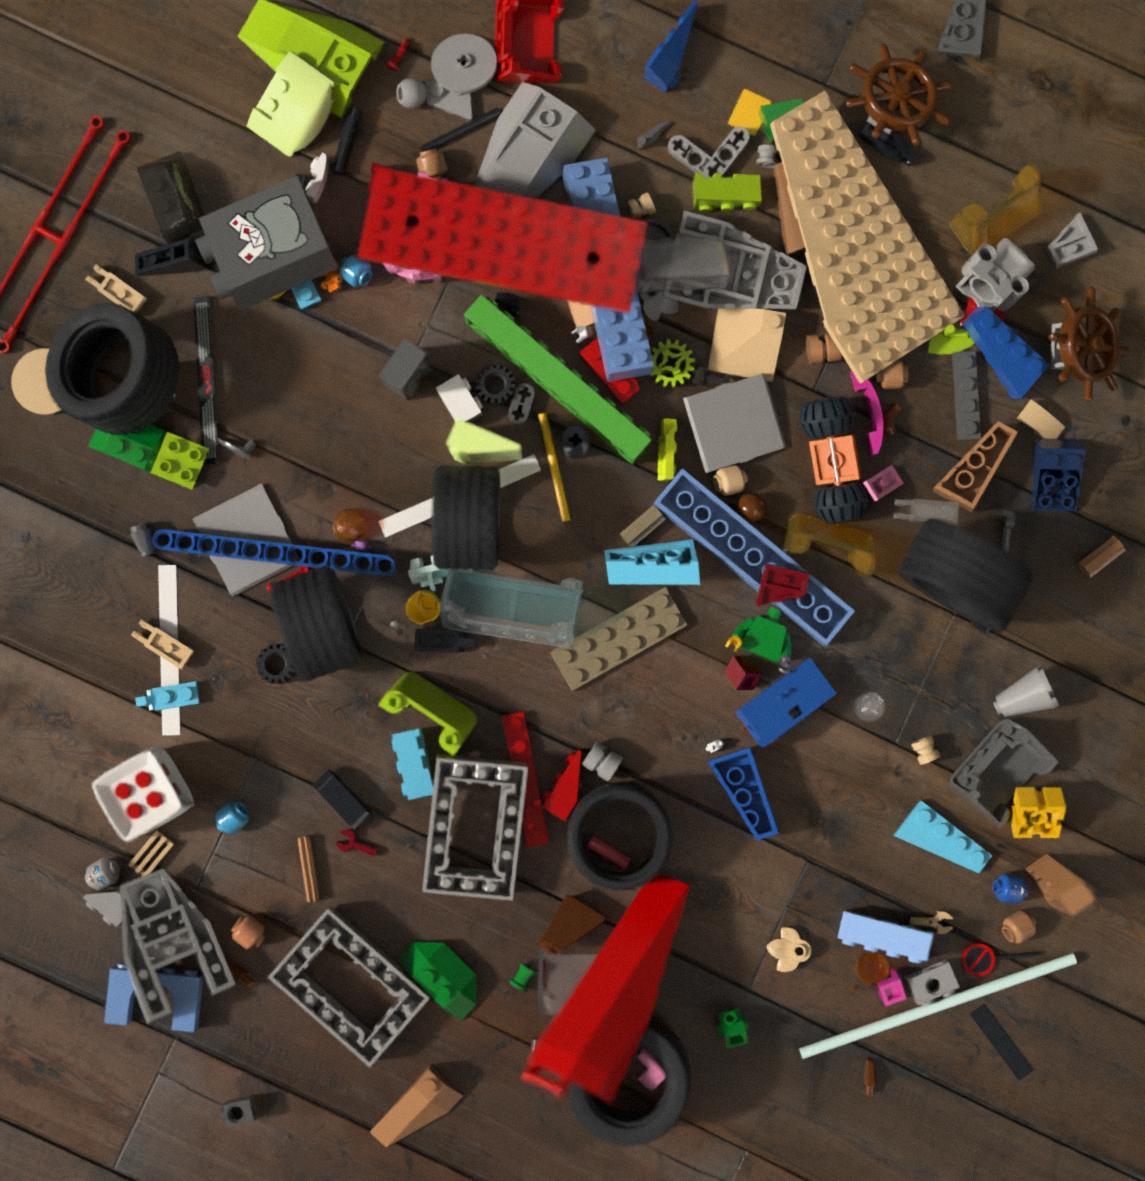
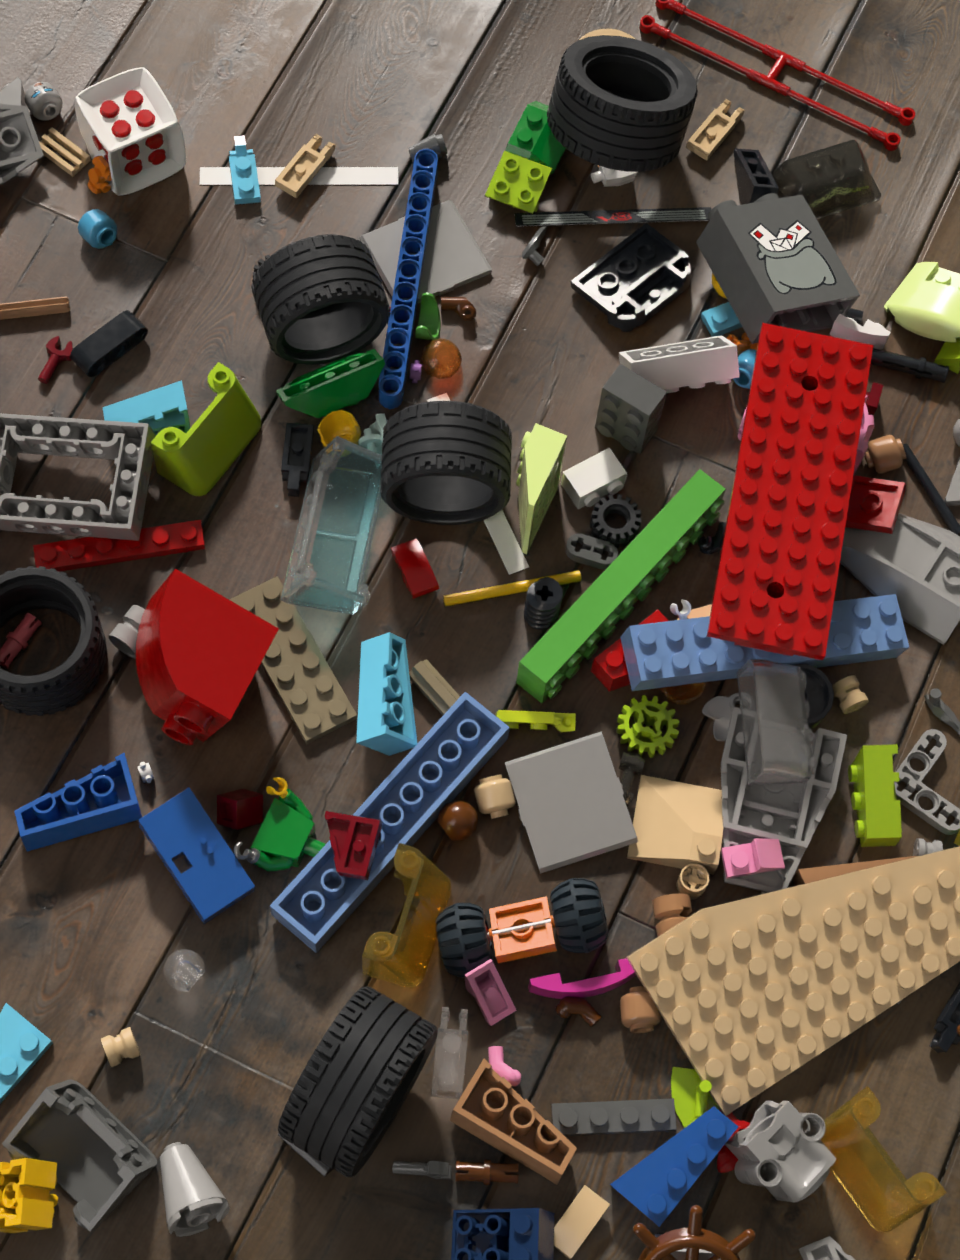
camera: 85 degrees right, 20 degrees down
red slope [541,749,581,821] -> none
none -> orange piece [87,156,112,194]
none -> red brick [136,569,279,745]
none -> green wedge [276,349,385,418]
none -> red slope [391,539,439,599]
none -> bright green helmet [415,293,441,341]
none -> reddish brown arm [441,297,477,321]
none -> reddish brown pin [455,1159,519,1185]
none -> bright pink arm [488,1046,521,1087]
none -> black plate [571,223,691,332]
none -> white brick [619,335,739,393]
none -> tan wheel [676,863,709,900]
none -> bright pink slope [721,838,785,879]
none -> red plate [845,475,906,534]

